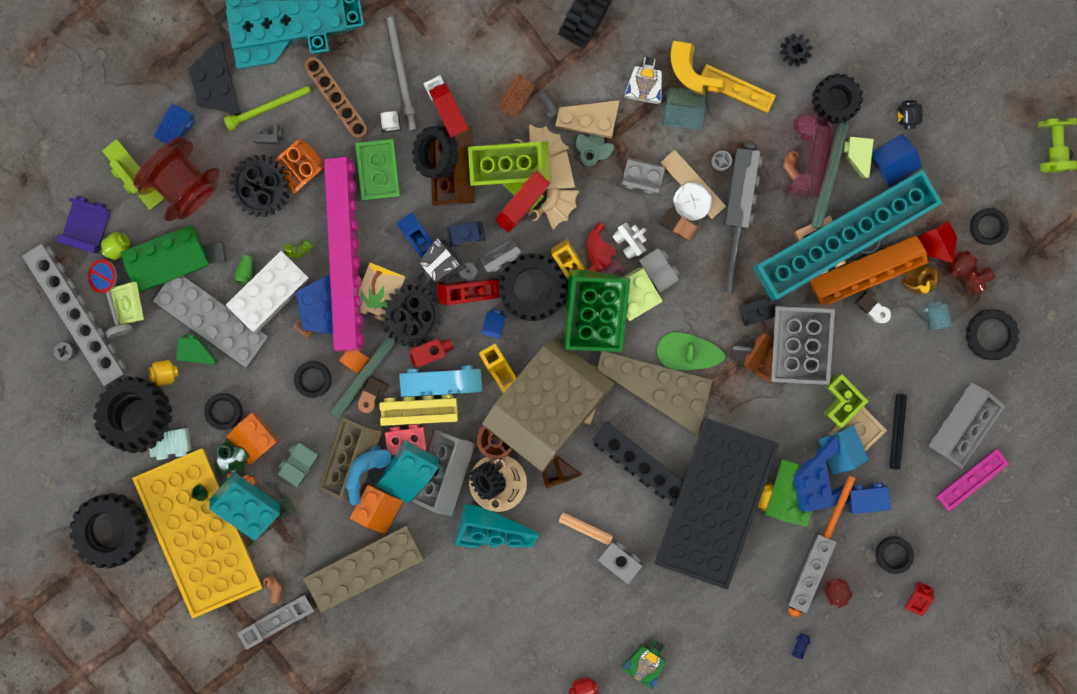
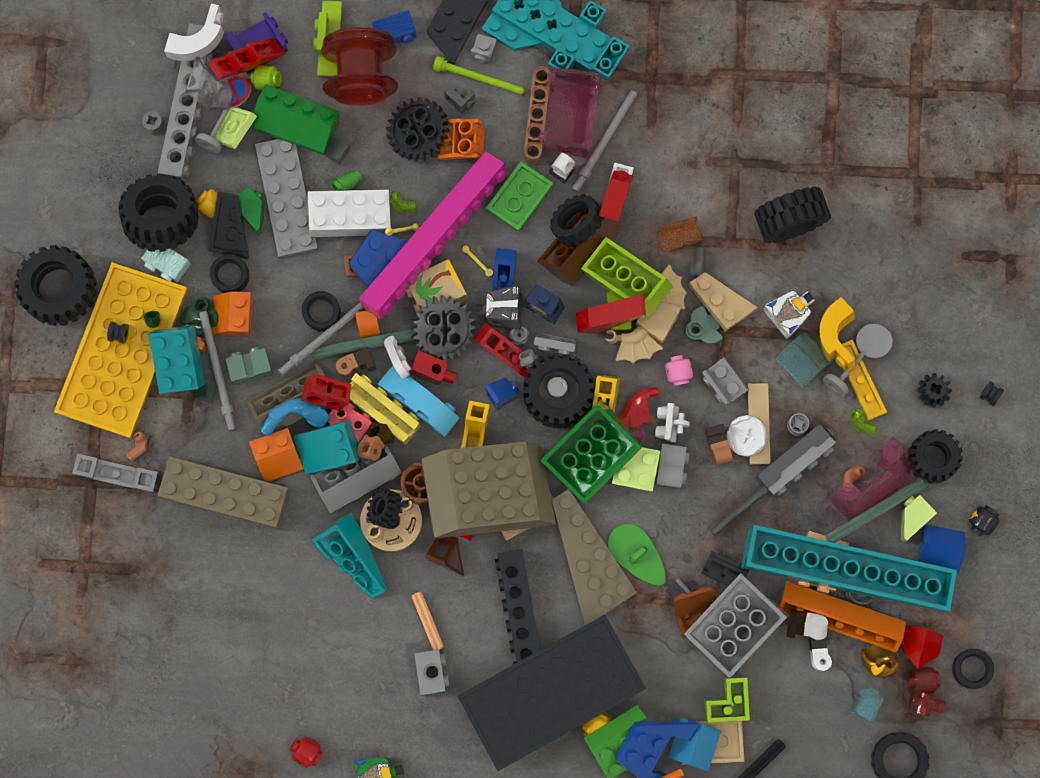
camera: 45 degrees right, 10 degrees down
none -> black wheel [107,321,129,344]
none -> white arch [164,4,224,61]
none -> clear slope [185,56,234,110]
none -> light grey bar [199,311,236,431]
none -> black wing [208,192,249,259]
none -> red slope [209,37,285,80]
none -> light grey bar [278,302,364,376]
none -> red brick [302,373,352,411]
none -> leg [357,422,395,461]
none -> white plate [384,336,411,379]
none -> light yellow hinge [385,223,420,236]
none -> light yellow hinge [462,245,493,277]
none -> light grey bracket [471,34,497,63]
none -> light grey plate [518,349,538,368]
none -> clear pink windscreen [539,67,600,159]
none -> white tile [547,377,567,398]
none -> bright pink head [665,355,693,386]
none -> leg [787,609,828,640]
none -> light grey piece [823,324,893,397]
none -> clear neon green arm [851,409,877,436]
none -> black wheel [979,381,1004,407]

